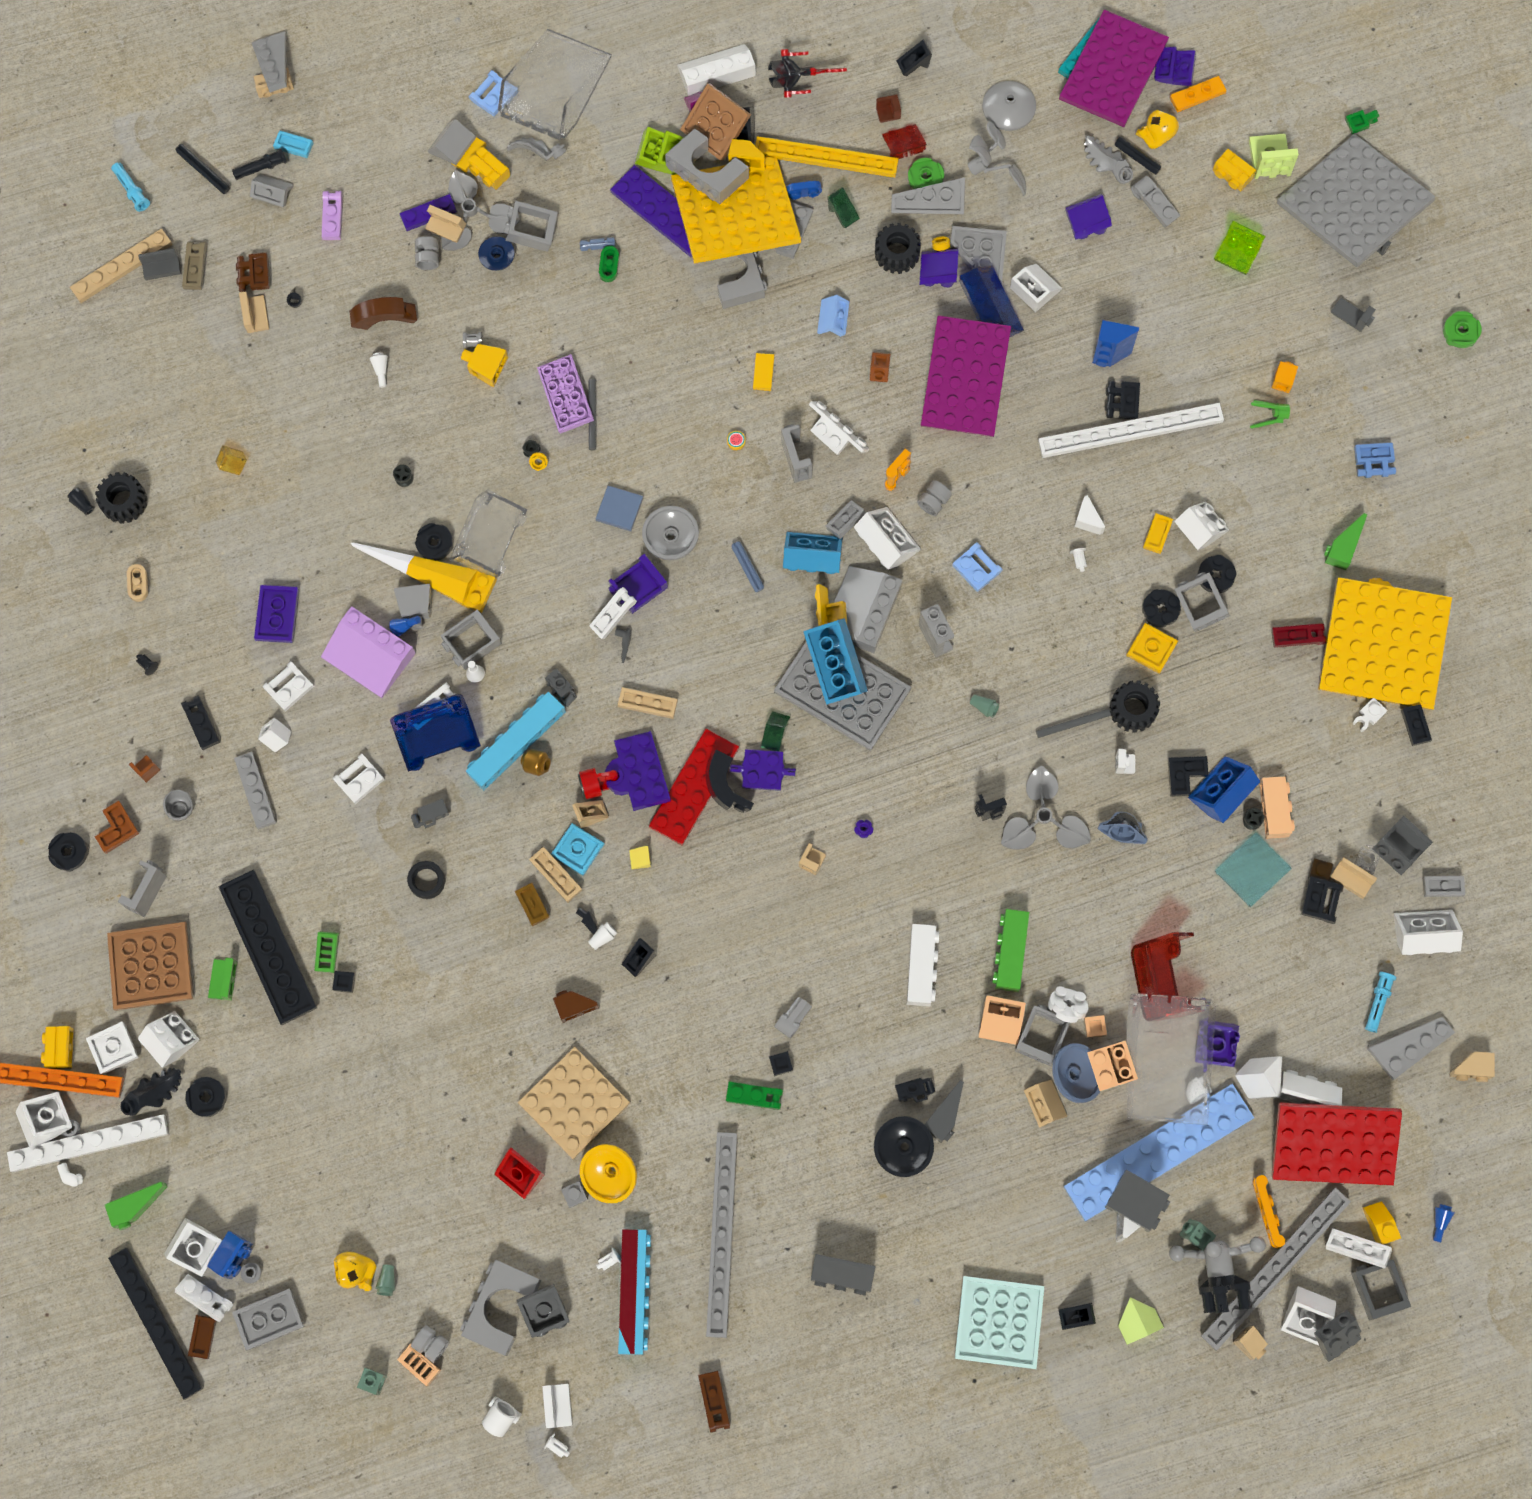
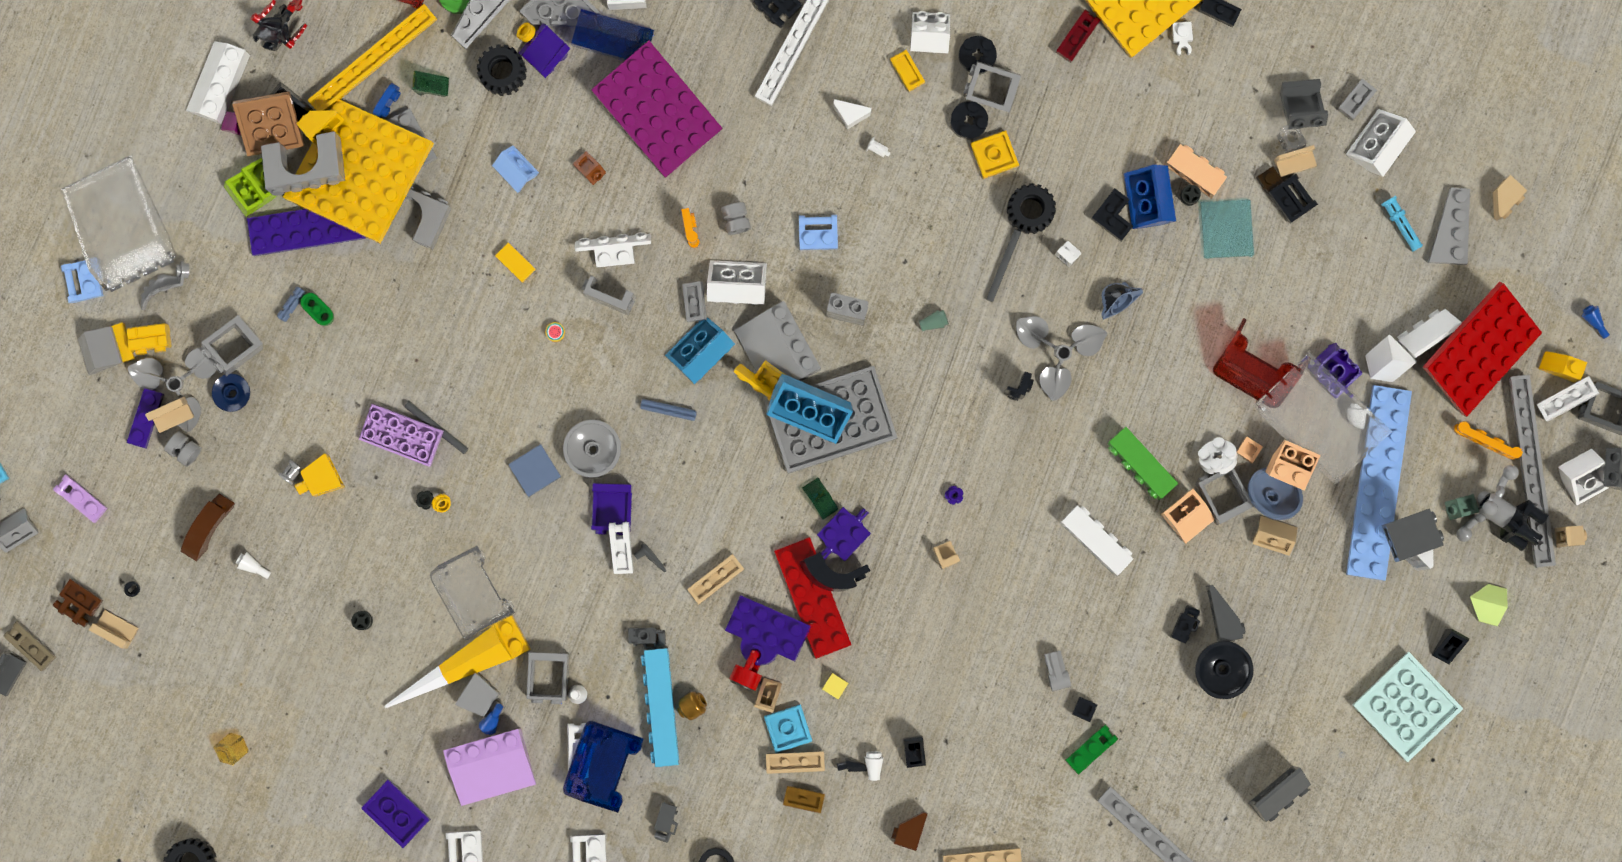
camera: 50 degrees left, 10 degrees up
black plate [415,523,453,561] -> none

